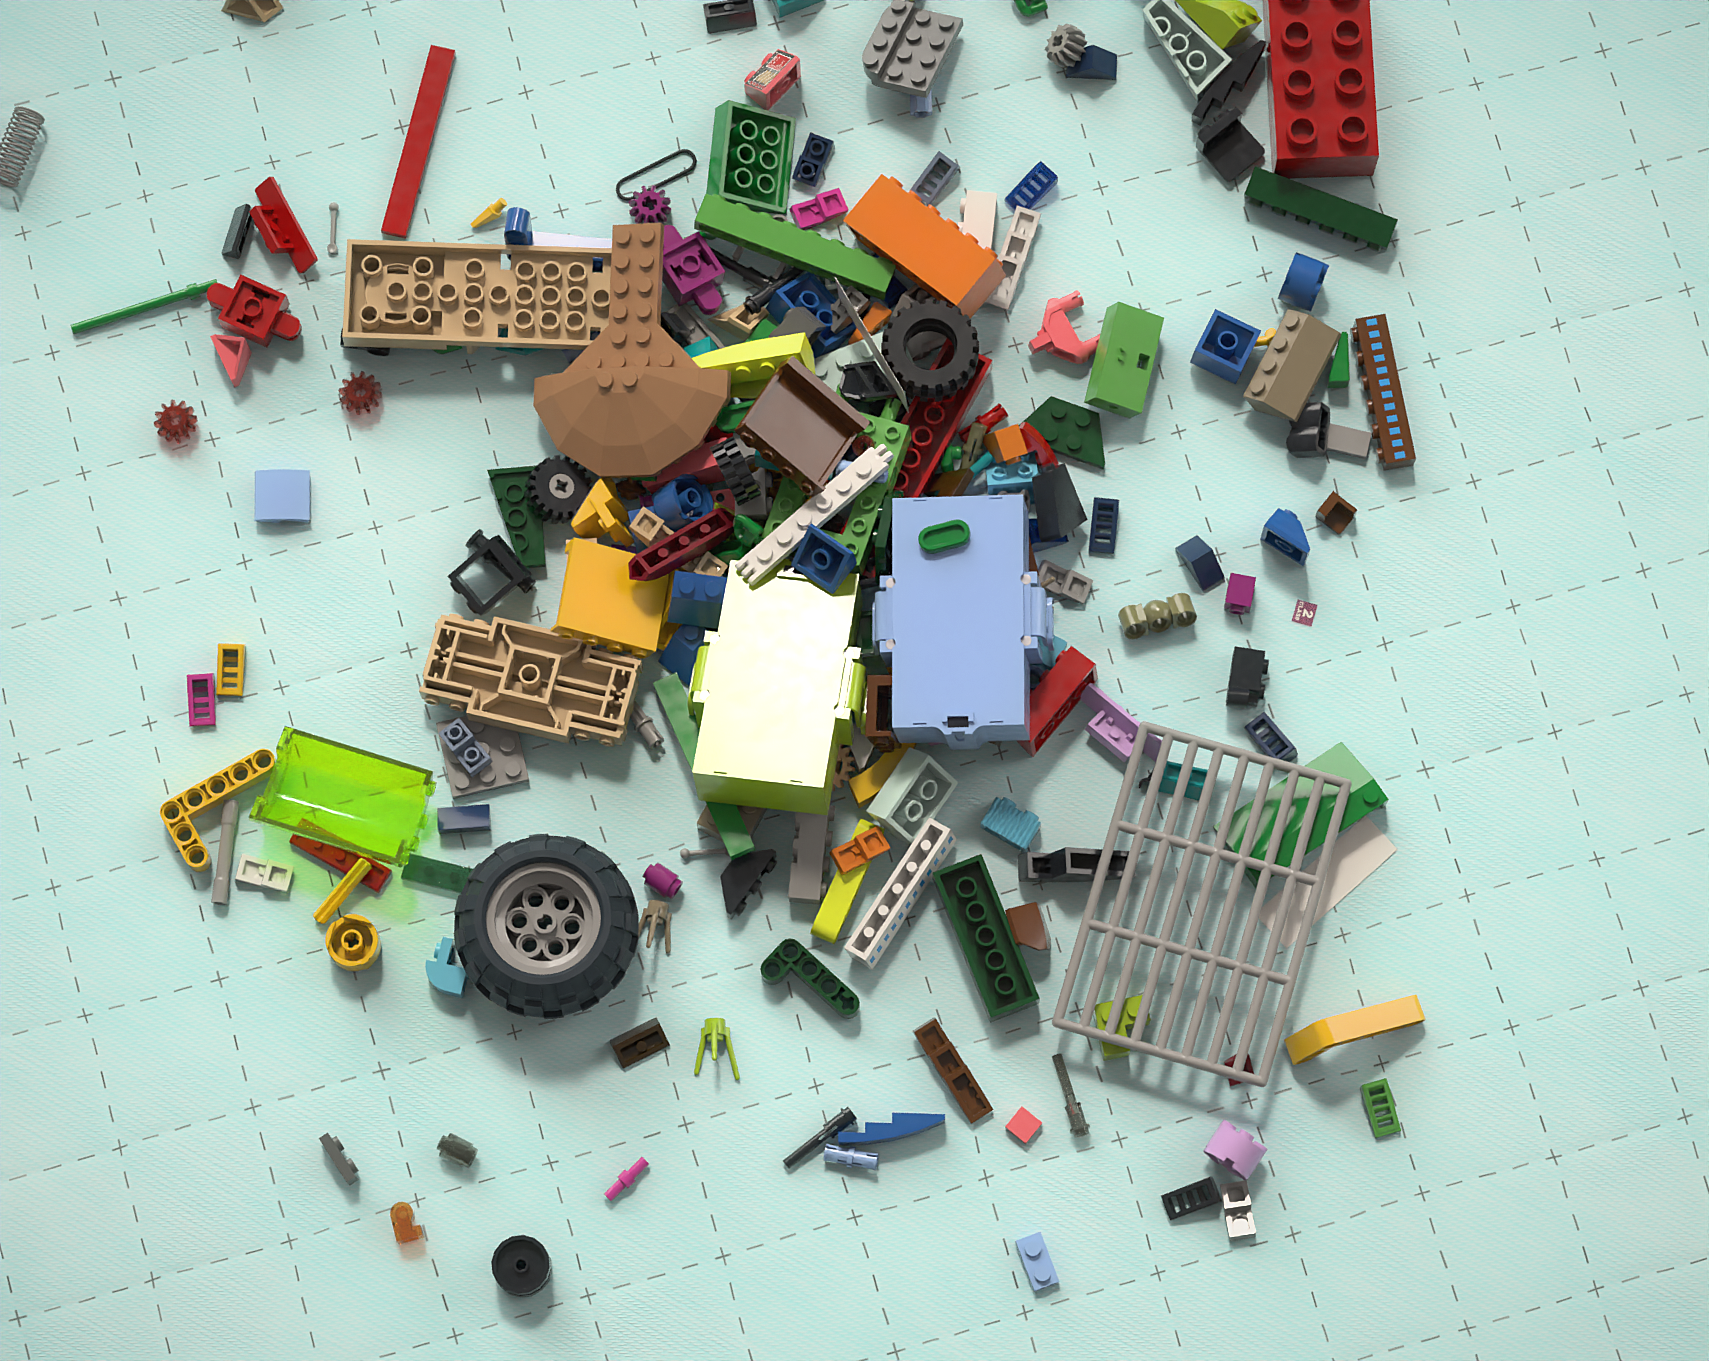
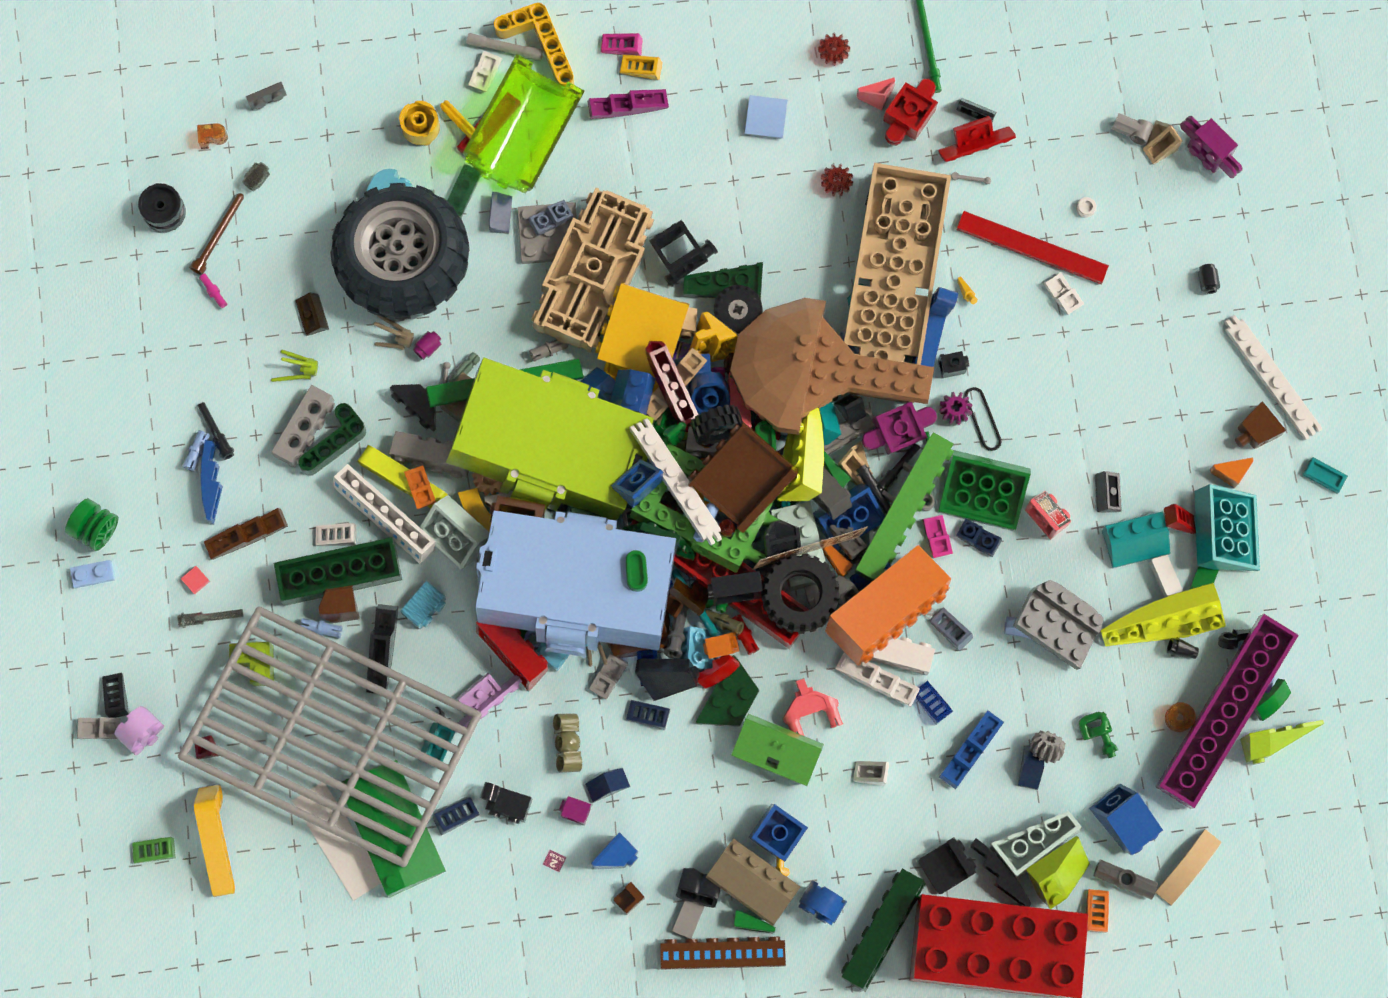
camera: 95 degrees right, 0 degrees up
none -> green wheel [65,498,119,551]
none -> reddish brown piece [189,193,244,275]
none -> light grey brick [272,385,335,468]
none -> light blue pin [300,618,342,638]
none -> white slope [316,523,356,546]
none -> sand green axle [449,352,480,382]
none -> magenta slope [587,89,669,119]
none -> black window [707,571,763,606]
none -> white slope [853,761,889,786]
none -> black brick [938,351,969,378]
none -> blue slope [939,711,1004,790]
none -> white slope [1044,273,1084,315]
none -> white tile [1076,197,1097,218]
none -> light grey piece [1112,113,1153,145]

